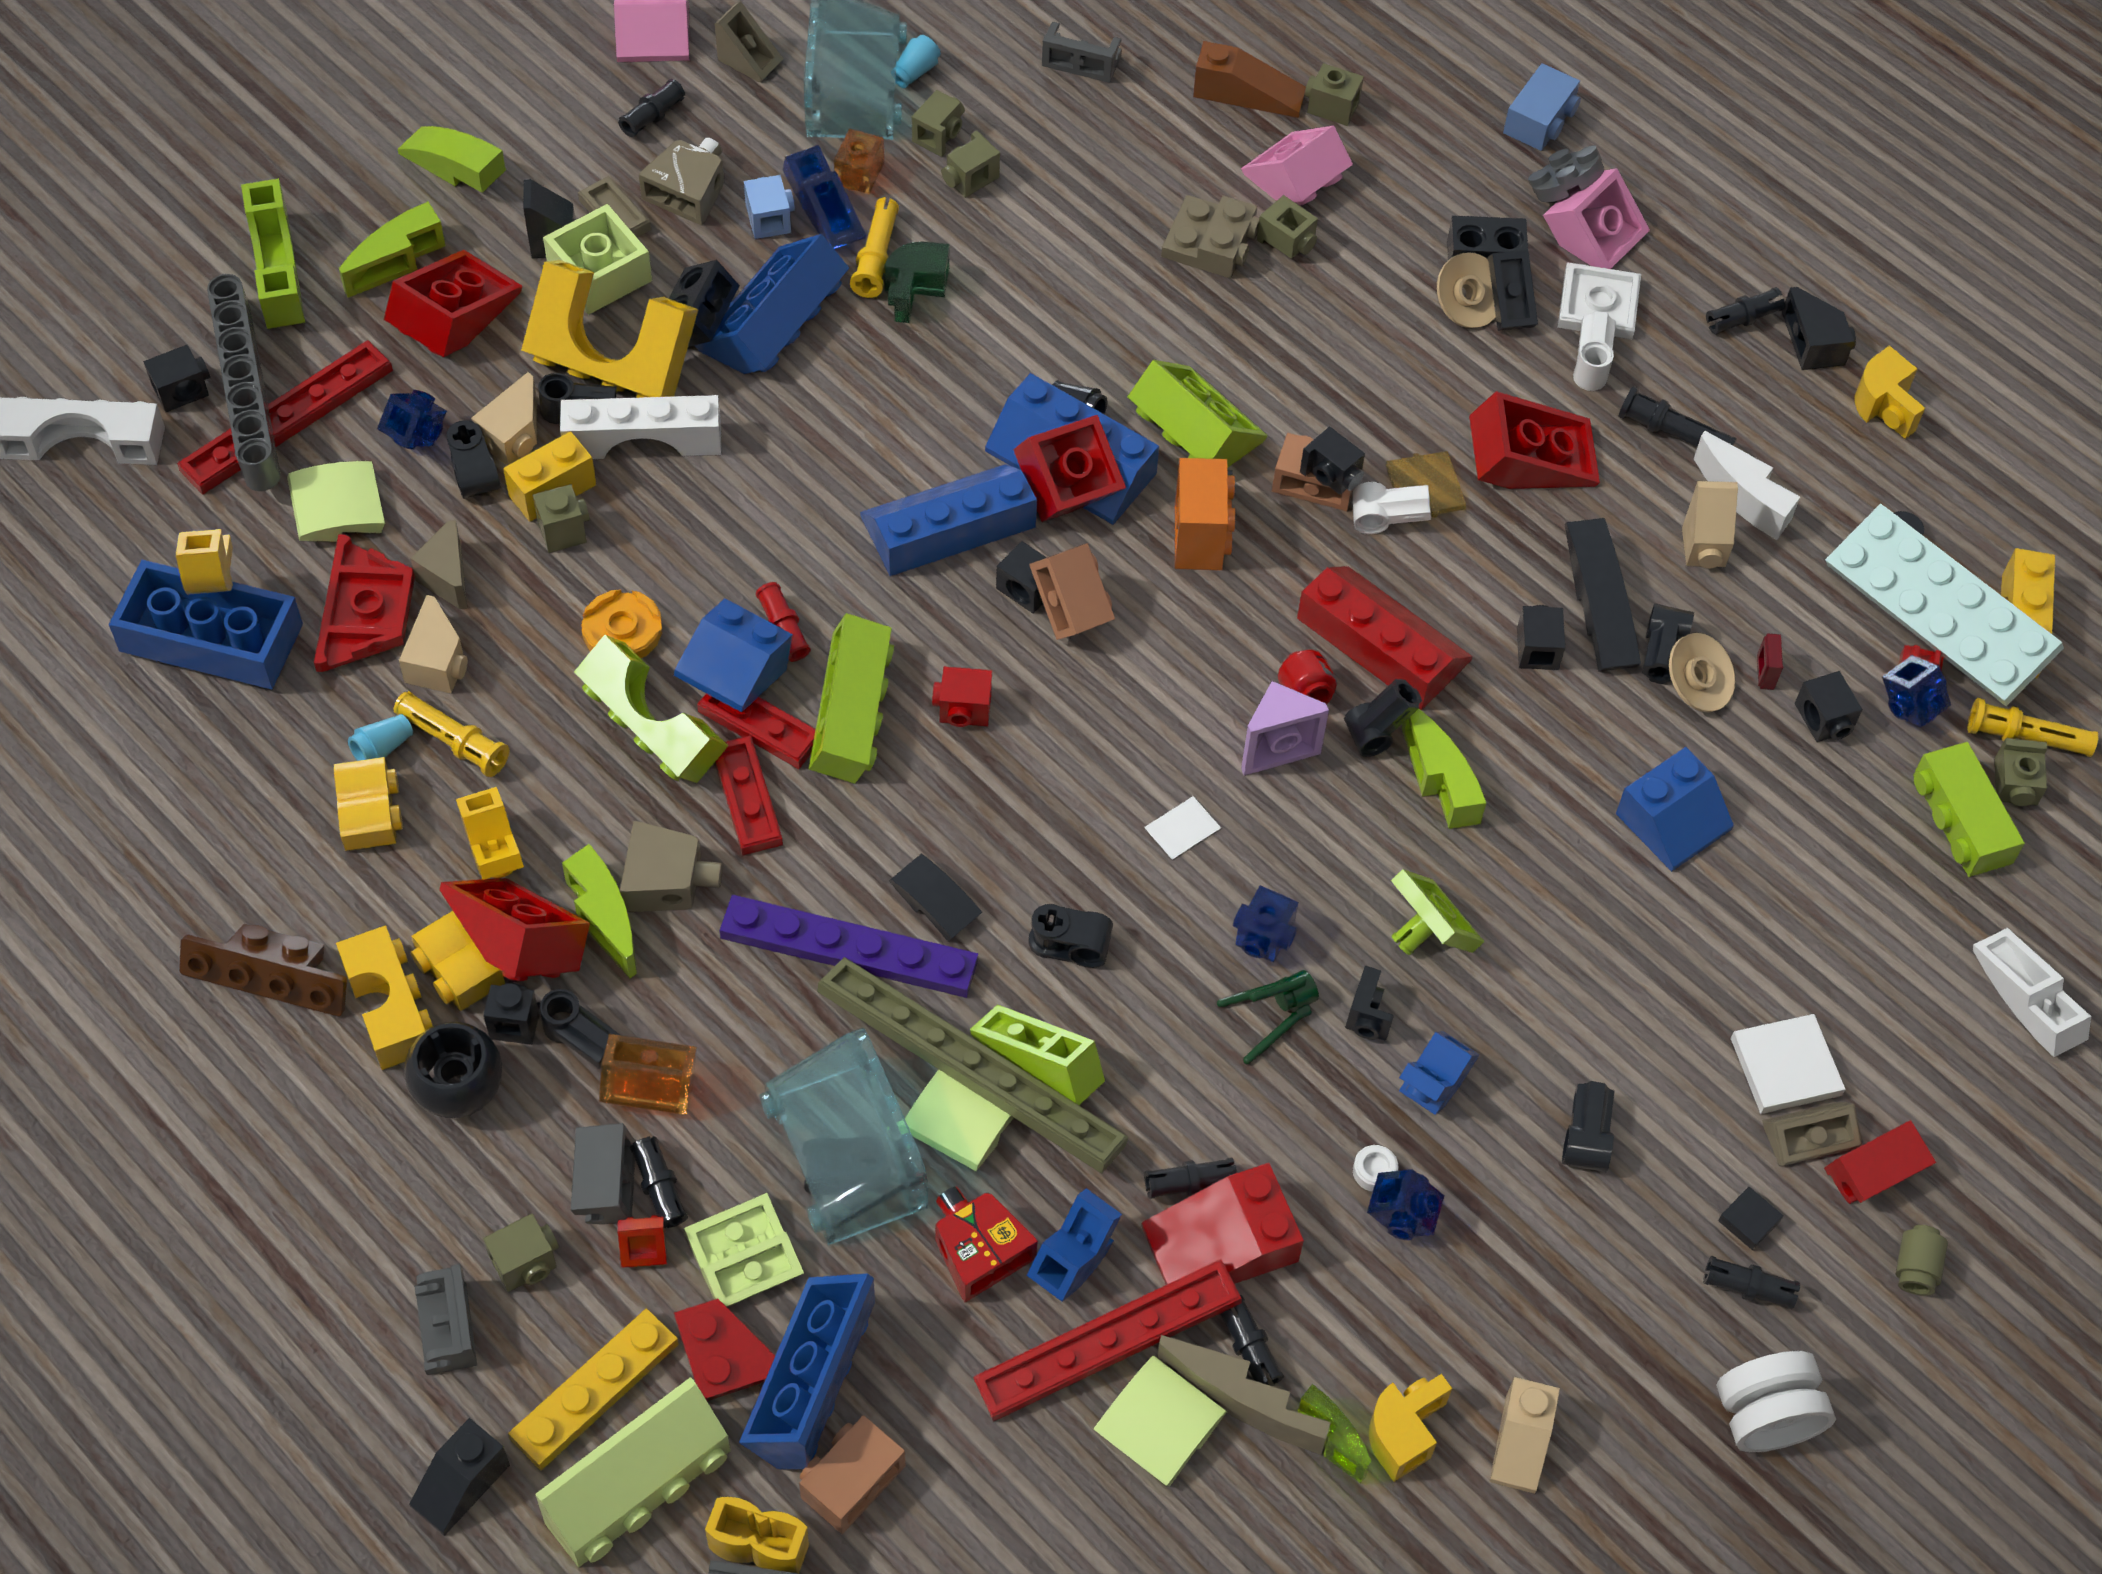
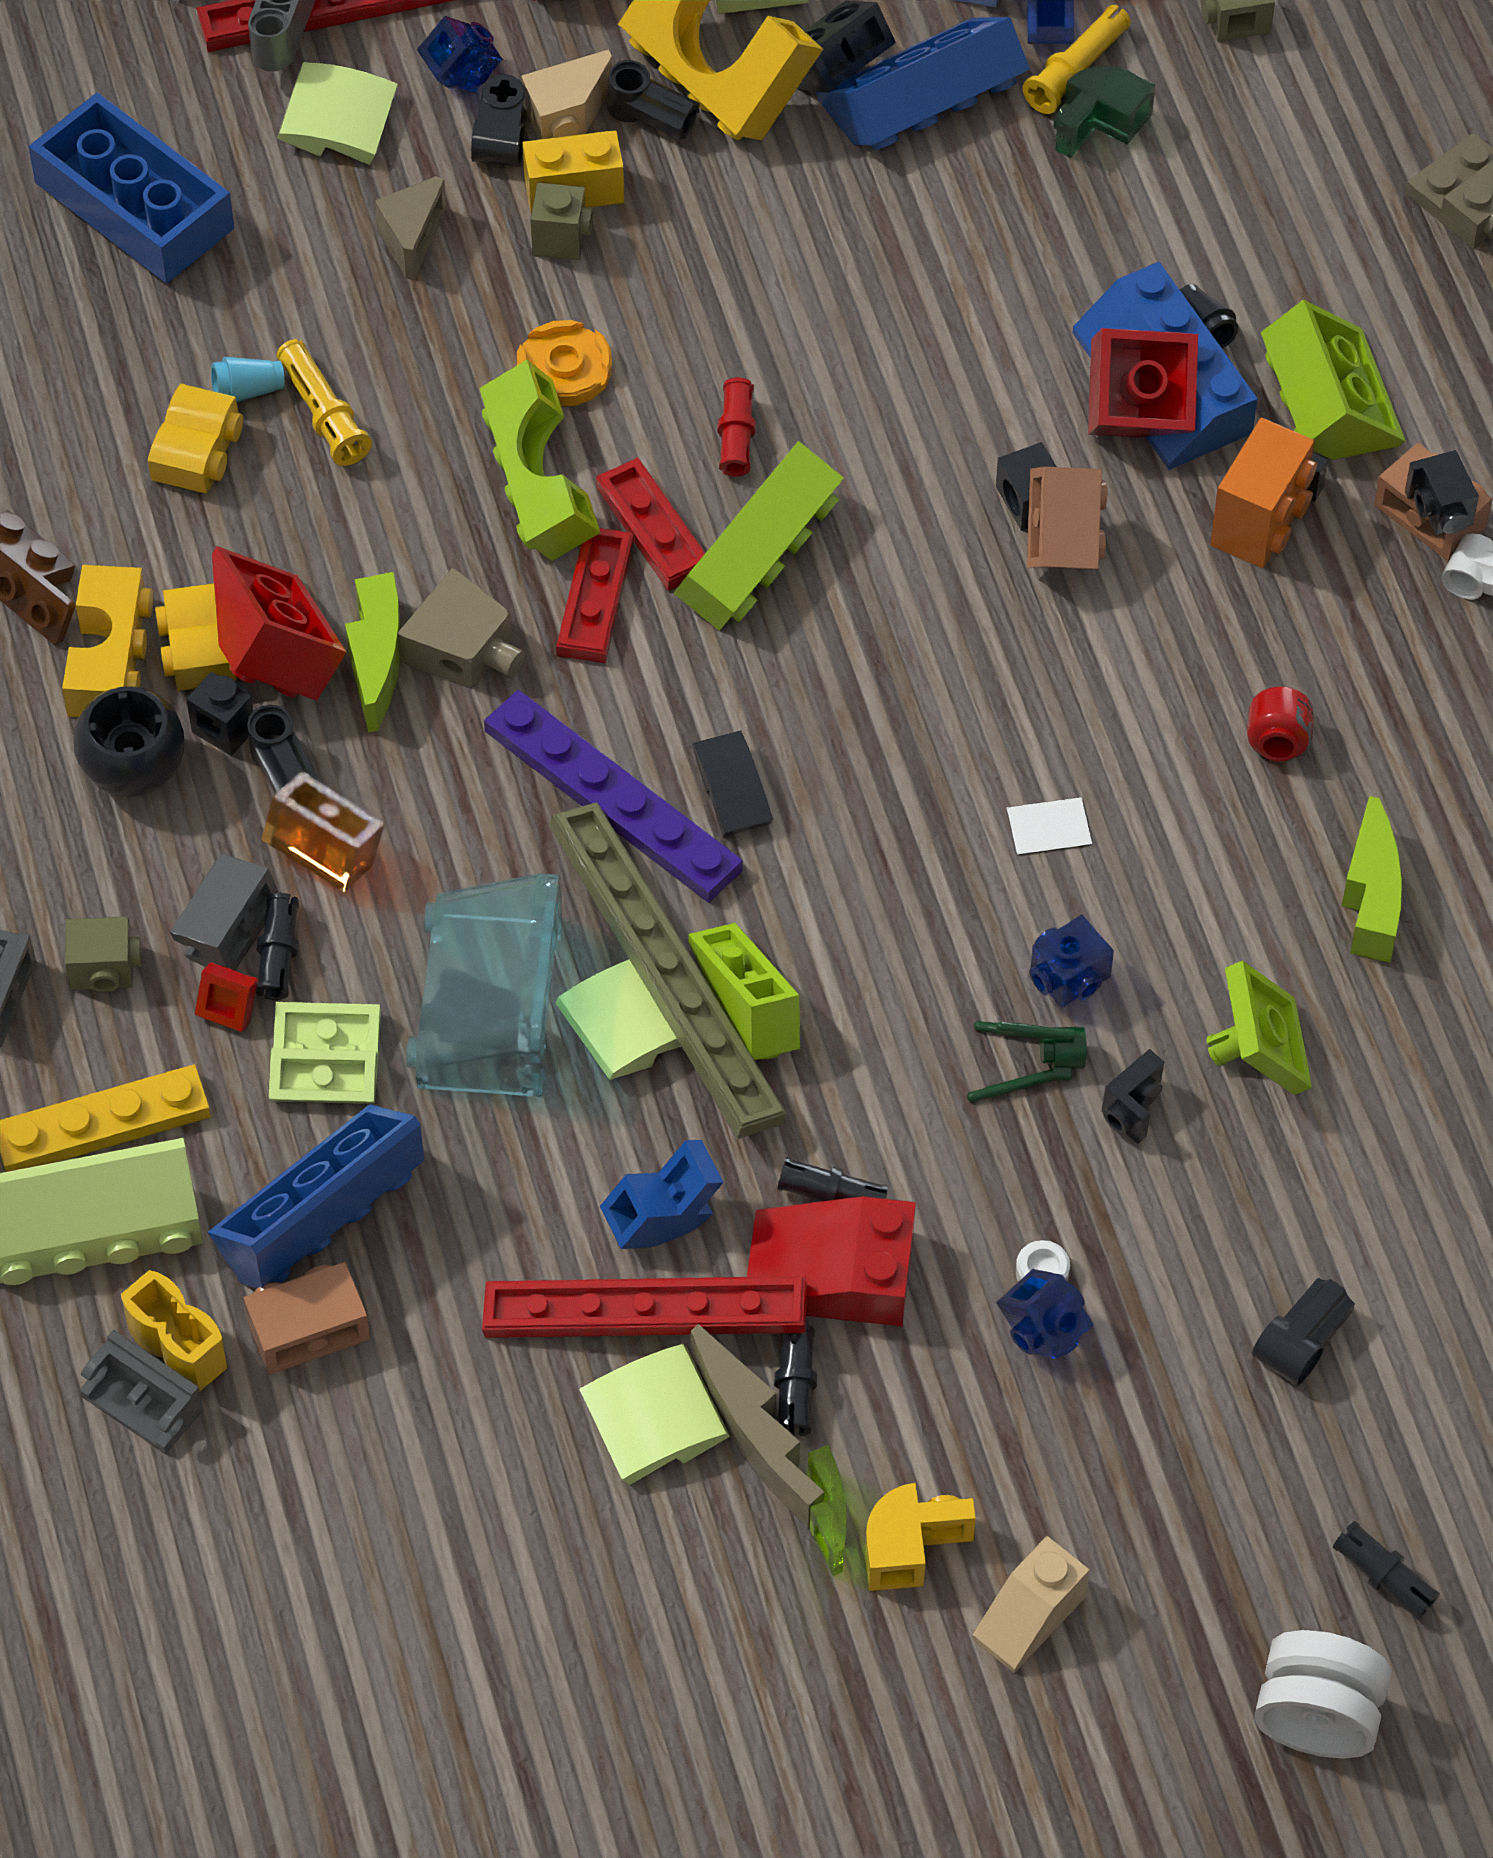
camera: 30 degrees right, 0 degrees up
yellow brick [176,529,233,595] -> none
red wing [314,534,415,672] -> none
tan slope [399,595,468,693] -> none
yellow brick [456,787,524,880] -> none
white arch [560,395,721,459] -> none
blue slope [674,598,793,712] -> none
red wing [674,1298,775,1401] -> none
blue slope [860,464,1037,576] -> none
red brick [932,666,992,727] -> none
red torso [935,1186,1038,1302] -> none
black piece [1028,904,1113,968] -> none
lavender slope [1241,681,1329,776] -> none
red slope [1297,566,1473,710] -> none
black piece [1344,679,1422,757] -> none
blue brick [1399,1031,1480,1115] -> none
black tile [1718,1187,1784,1250] -> none

